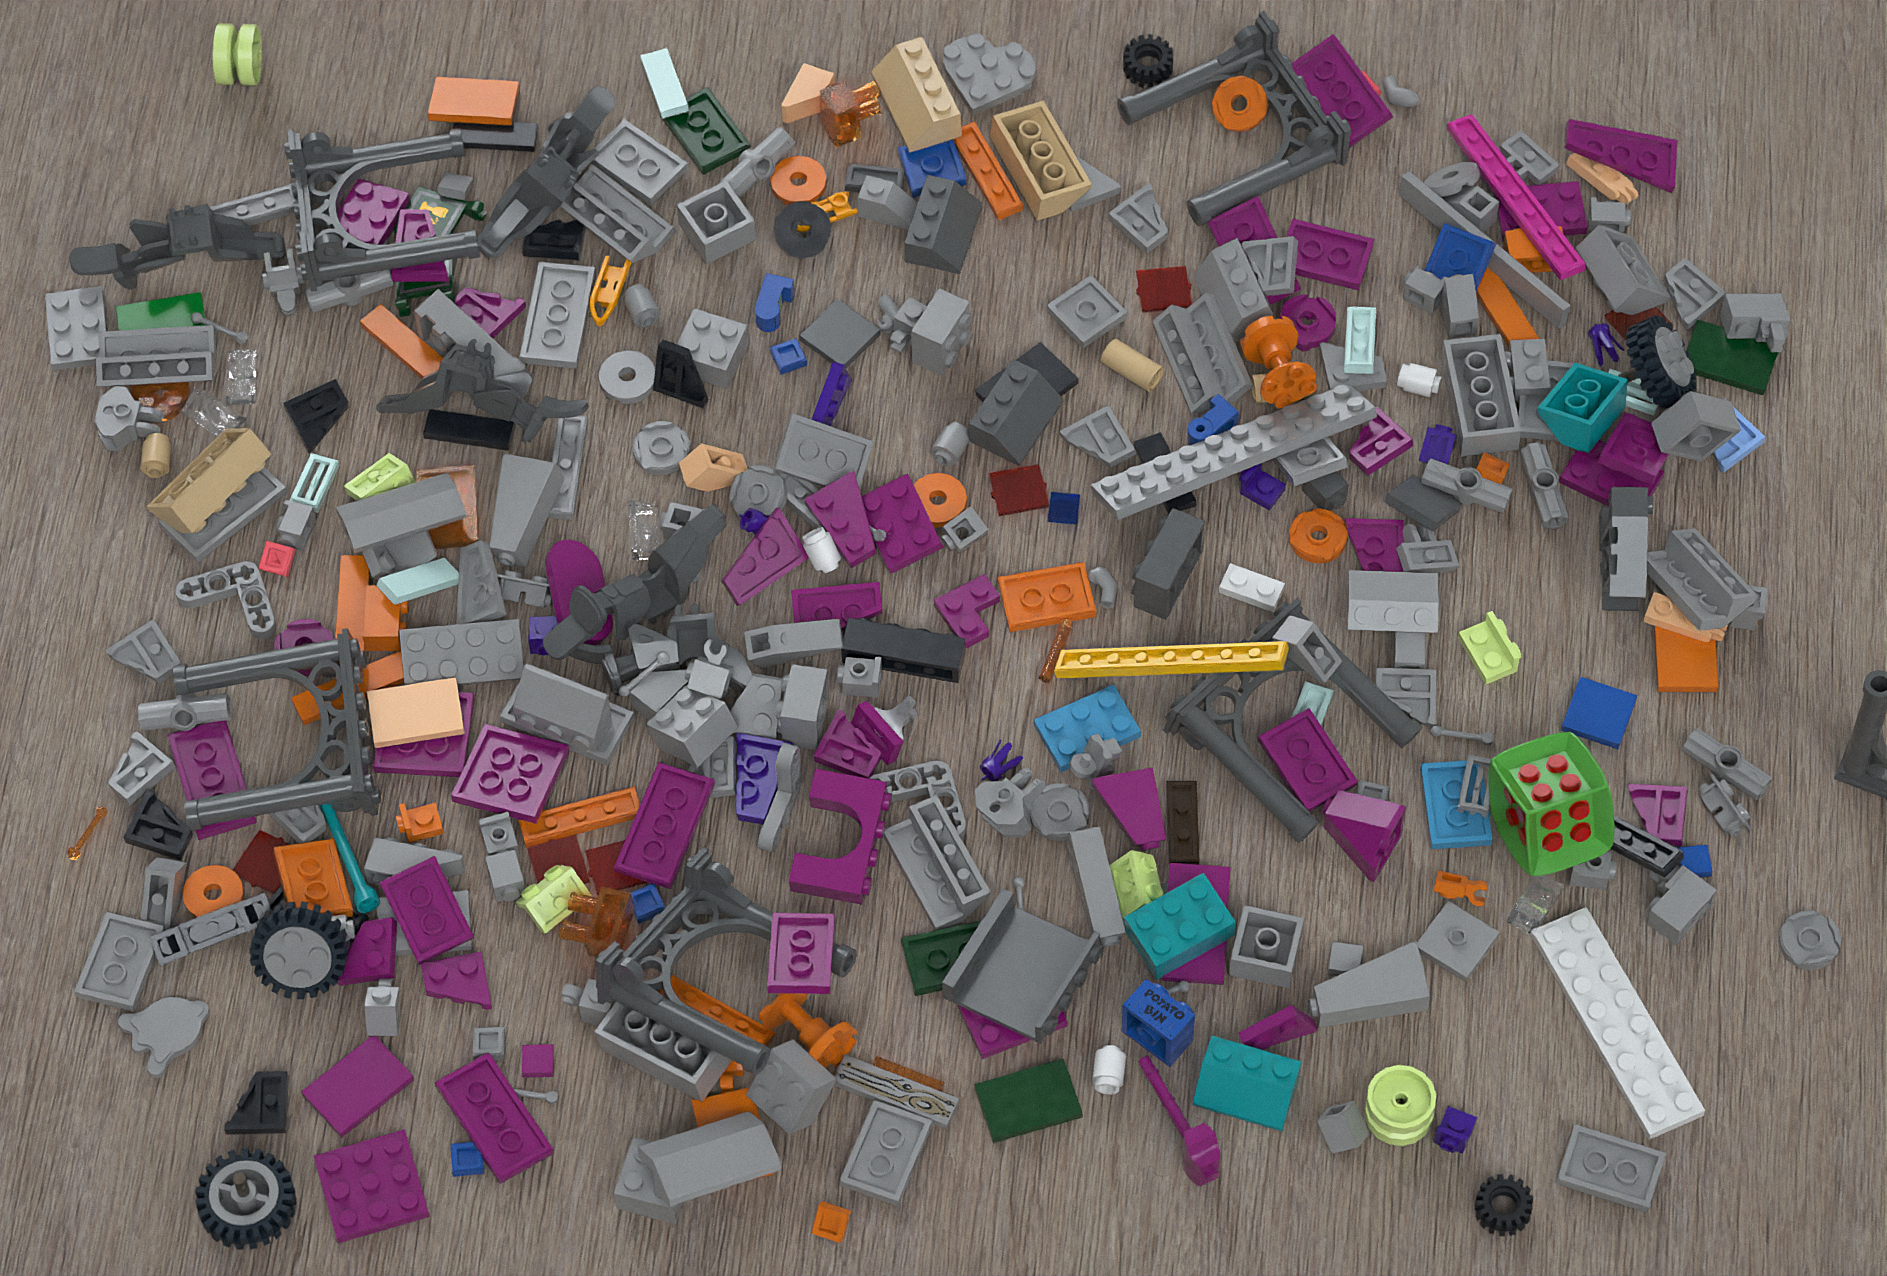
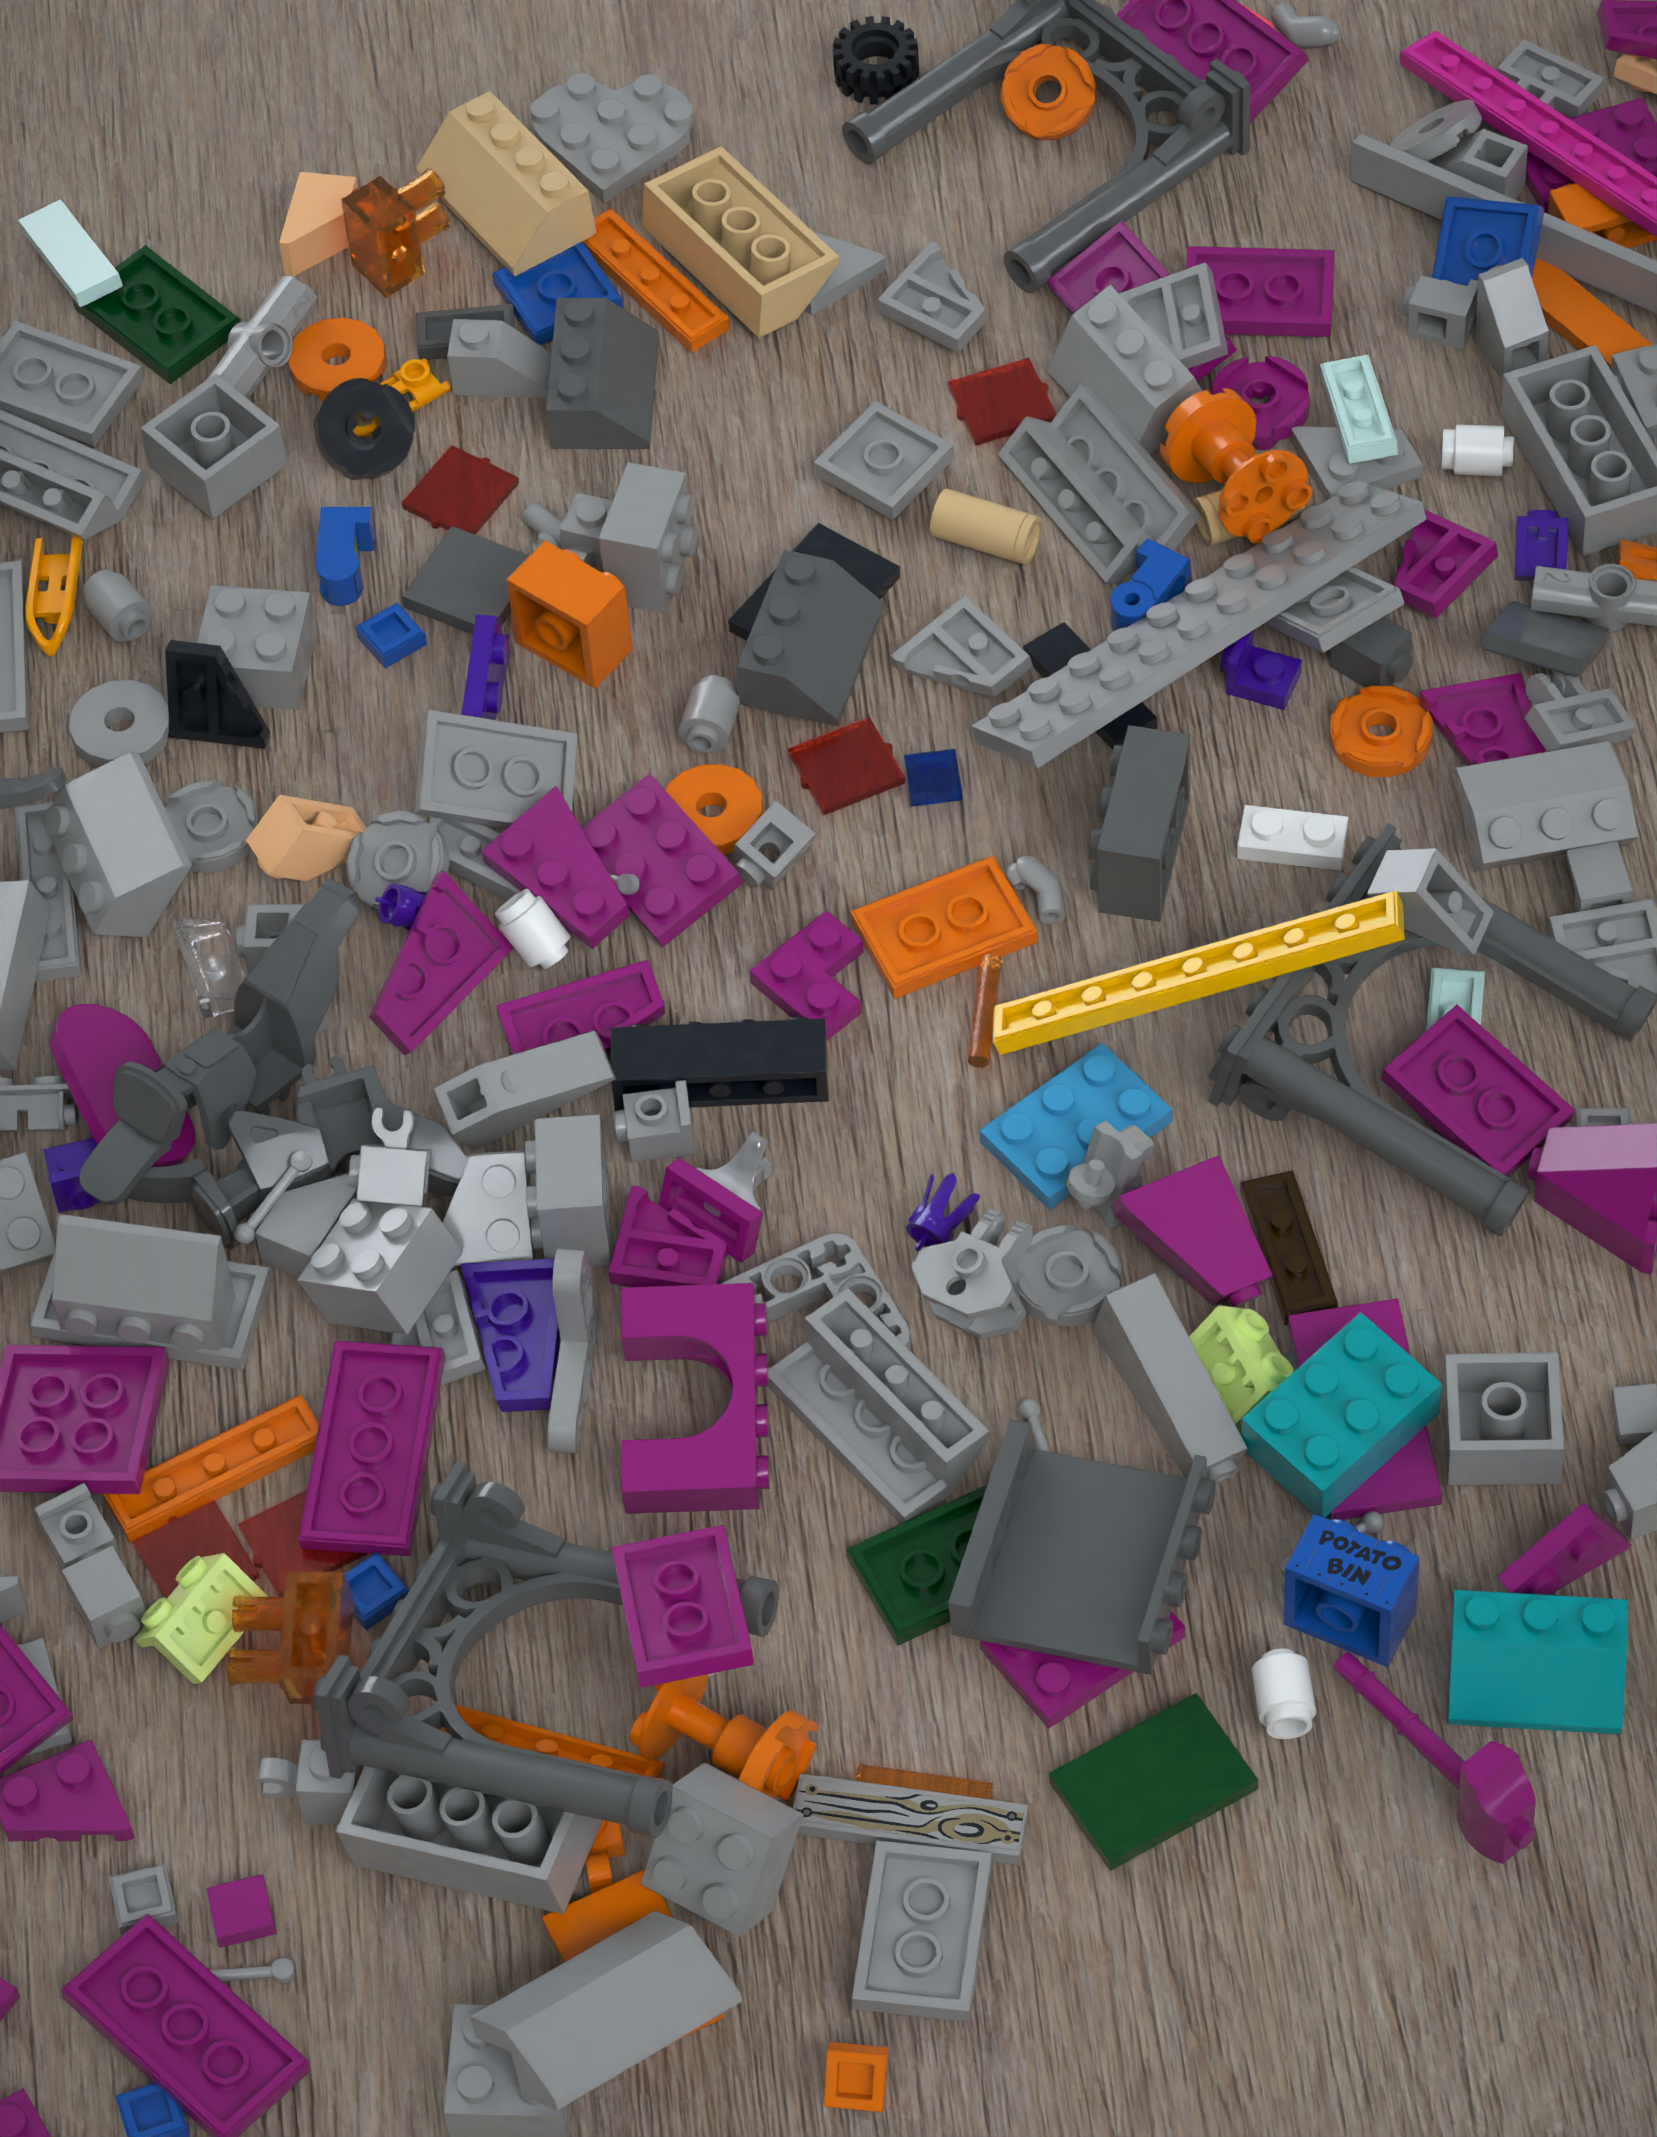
camera: 10 degrees left, 5 degrees down
none -> light grey slope [42,752,192,938]
none -> clear red piece [402,445,519,535]
none -> orange brick [507,540,633,689]

